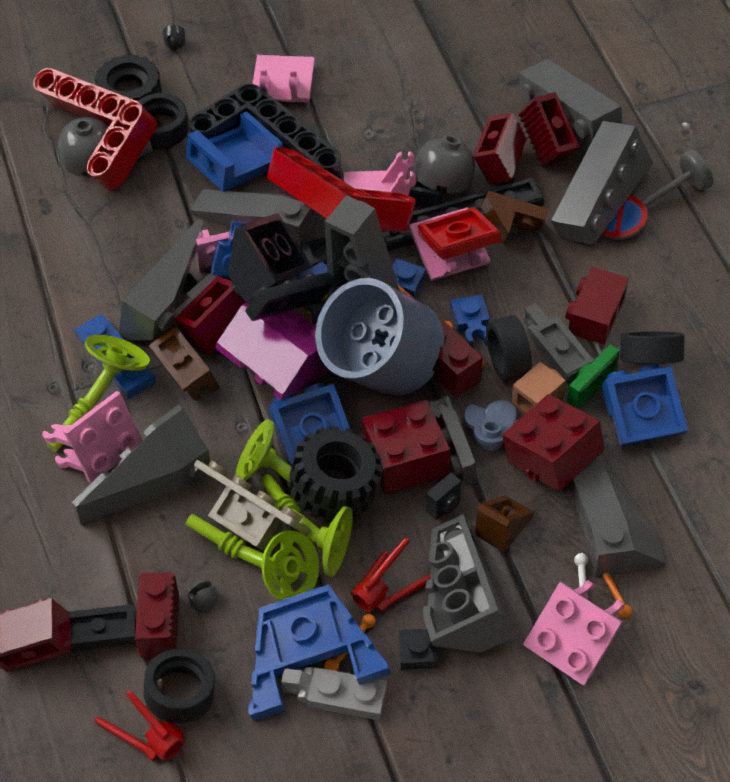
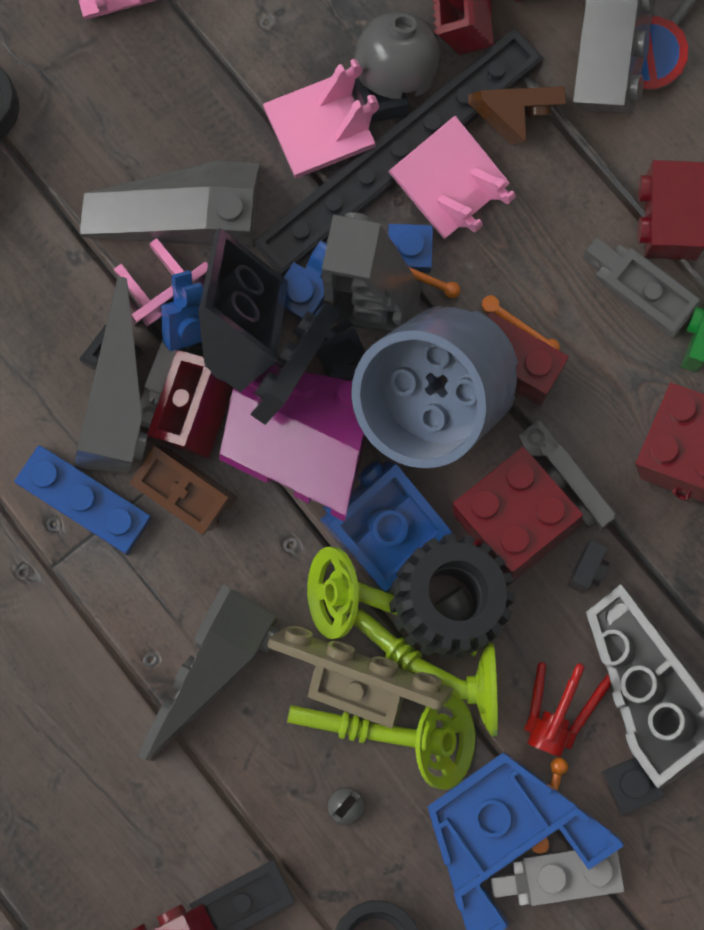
camera: 20 degrees left, 25 degrees up
bright pink plate [42,391,143,483] -> none
lime dish [46,334,150,452] -> none
dark red brick [135,572,180,659] -> none
blue panel [186,112,283,192] -> none
black beam [189,83,342,179] -> none
red beam [267,147,416,232] -> none
red tile [417,207,502,260] -> none
blue plate [450,294,490,348] -> none
sand blue plate [464,400,518,451] -> none
reddish brown slope [475,495,534,553] -> none
black tyre [486,315,532,382] -> none
nougat brick [512,362,566,414] -> none

